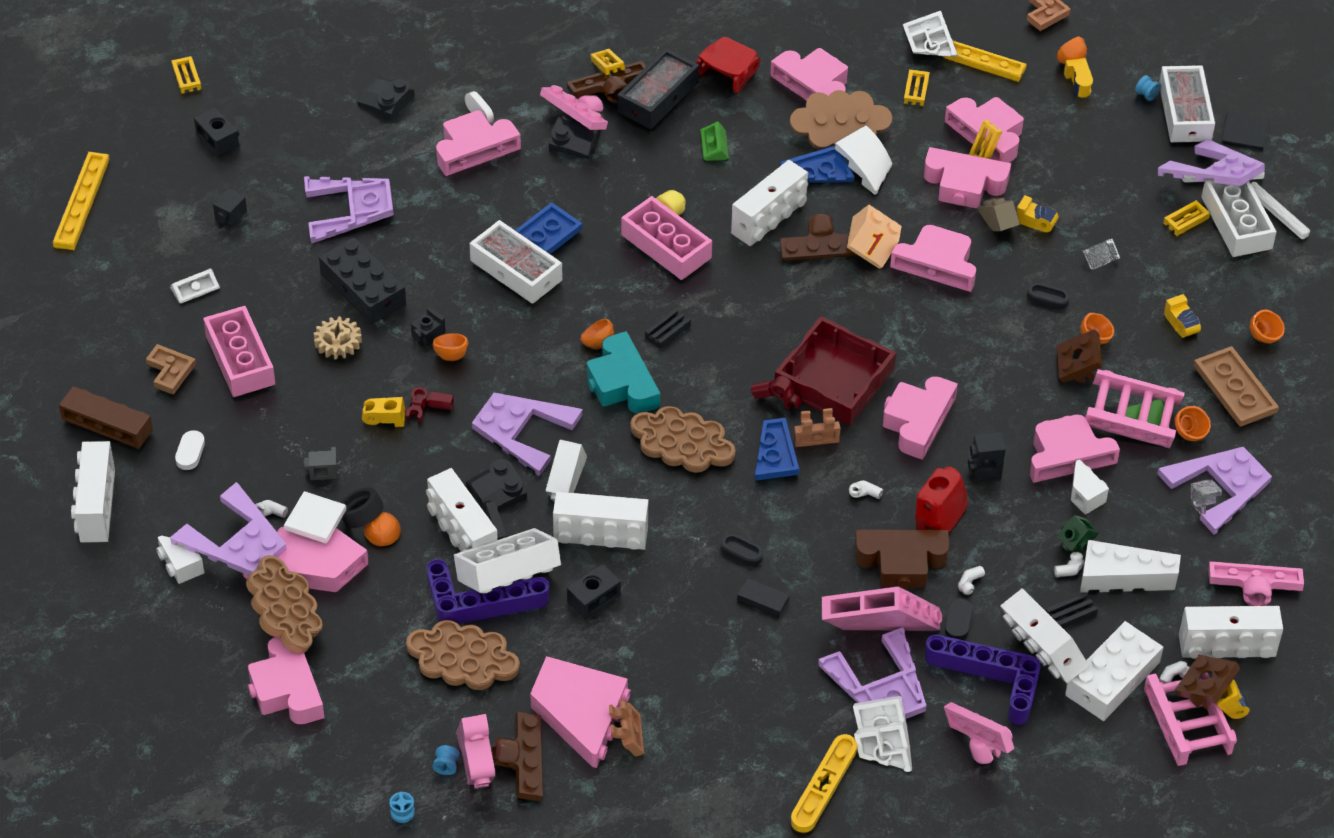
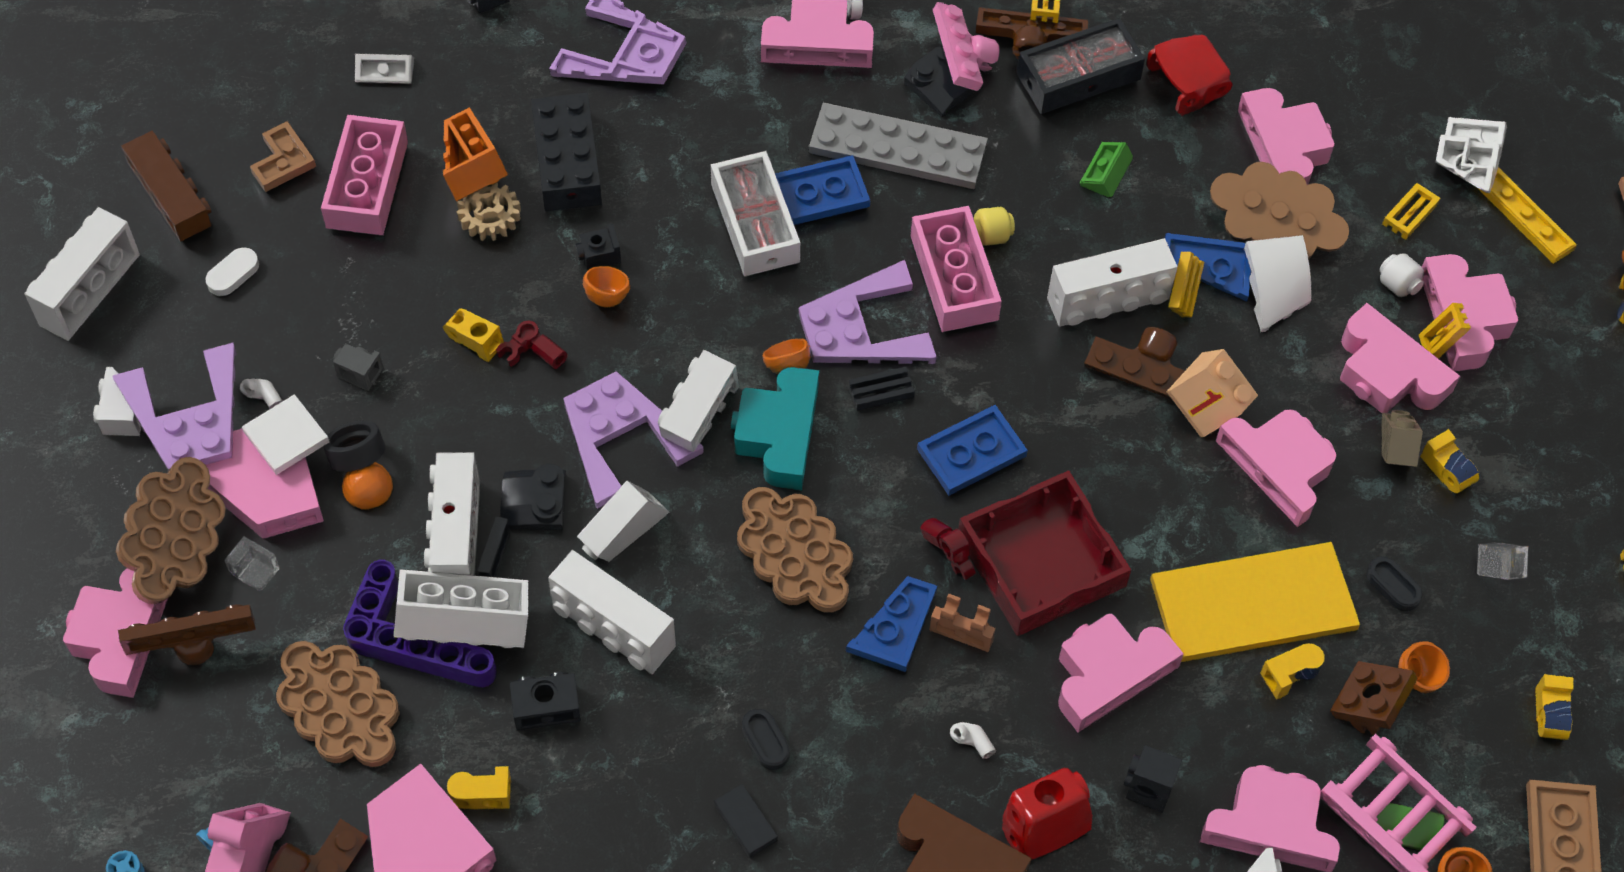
camera: 30 degrees right, 10 degrees up
none -> reddish brown plate [118,604,256,665]
none -> clear panel [225,536,280,591]
none -> orange wedge [443,107,508,201]
none -> yellow leg [447,766,511,809]
none -> white wedge [658,350,739,452]
none -> lavender wing [799,260,937,364]
none -> light grey plate [809,102,988,189]
none -> blue plate [917,405,1028,496]
none -> yellow tile [1150,542,1360,662]
none -> yellow tile [1168,252,1204,318]
none -> yellow leg [1260,643,1324,700]
none -> white head [1380,254,1424,297]

